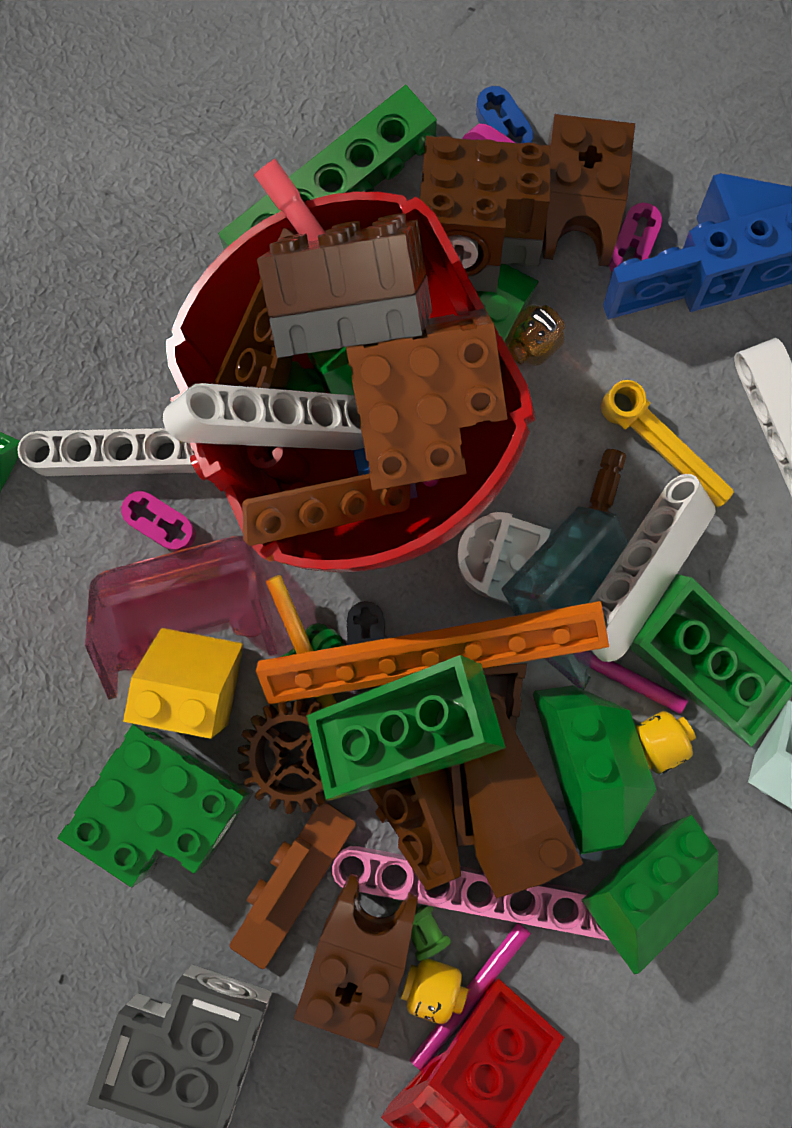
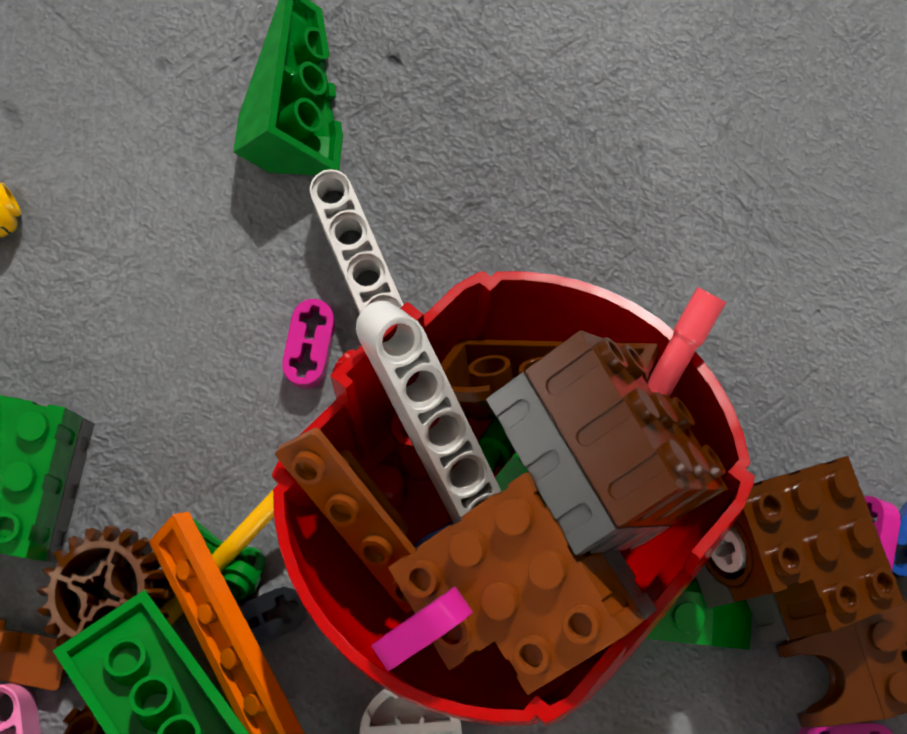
camera: 65 degrees right, 5 degrees down
clear pink windscreen [85,536,277,700] -> none
yellow slope [123,628,244,739] -> none
green brick [218,84,437,250] -> none
clear orange head [506,305,565,366] -> none
none -> dark pink beam [371,586,473,671]

